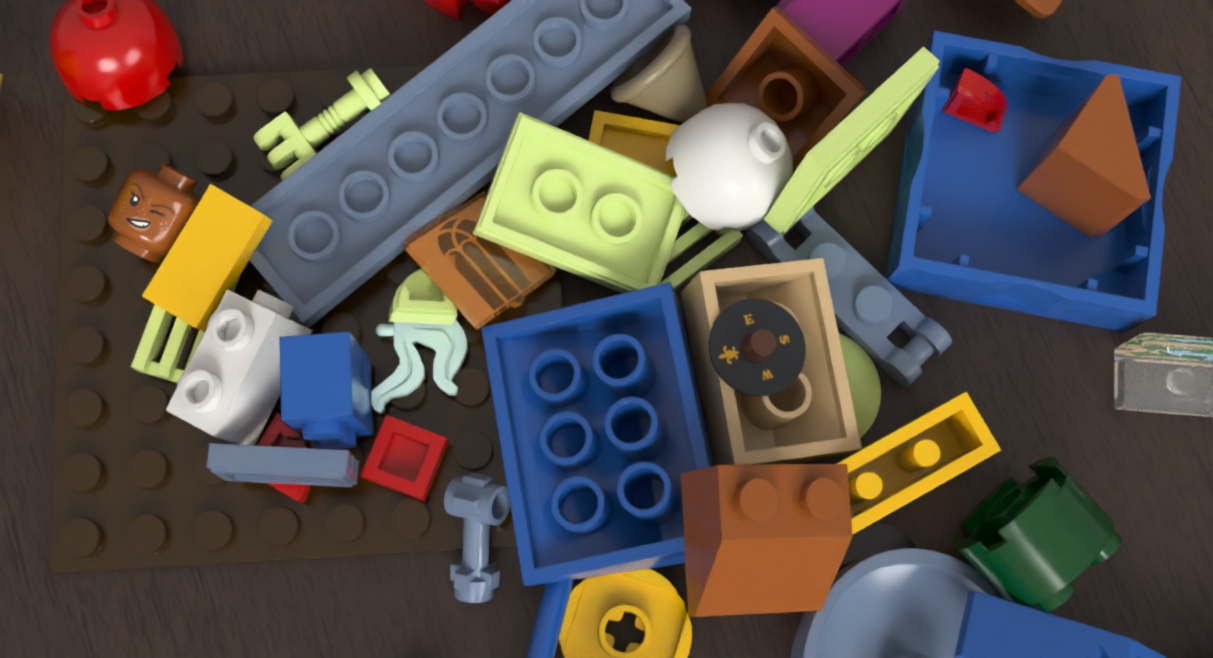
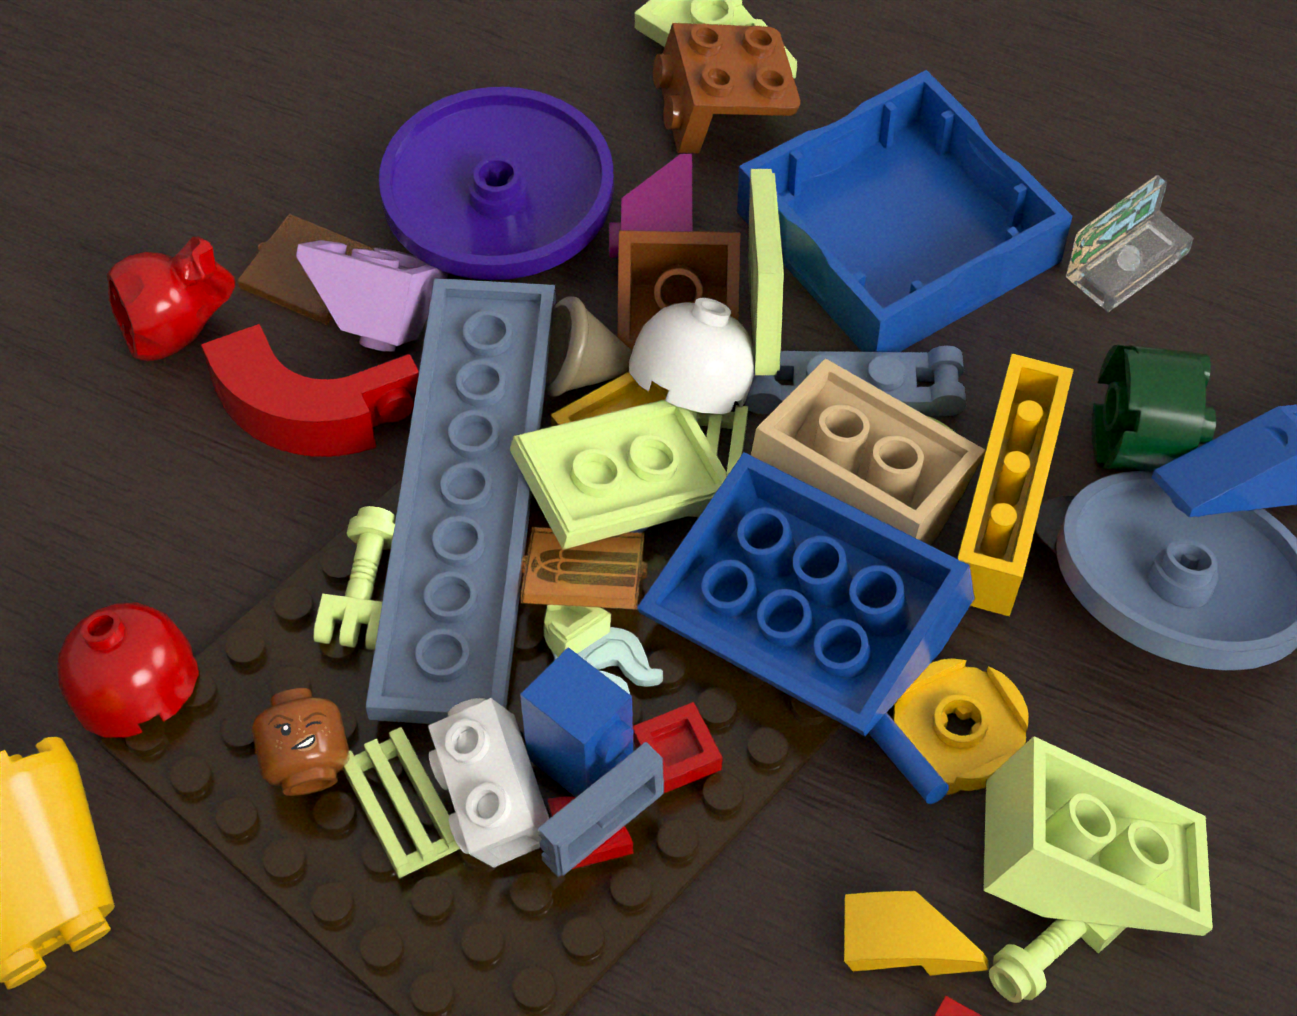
camera: 40 degrees left, 20 degrees down
yellow tile [142,184,273,332] -> none
sand blue bar [444,473,510,603] -> none
dark orange slope [681,464,853,617] -> none
piece [709,298,806,397] -> none
red tile [942,68,1008,133] -> none
dark orange slope [1016,74,1151,238] -> none

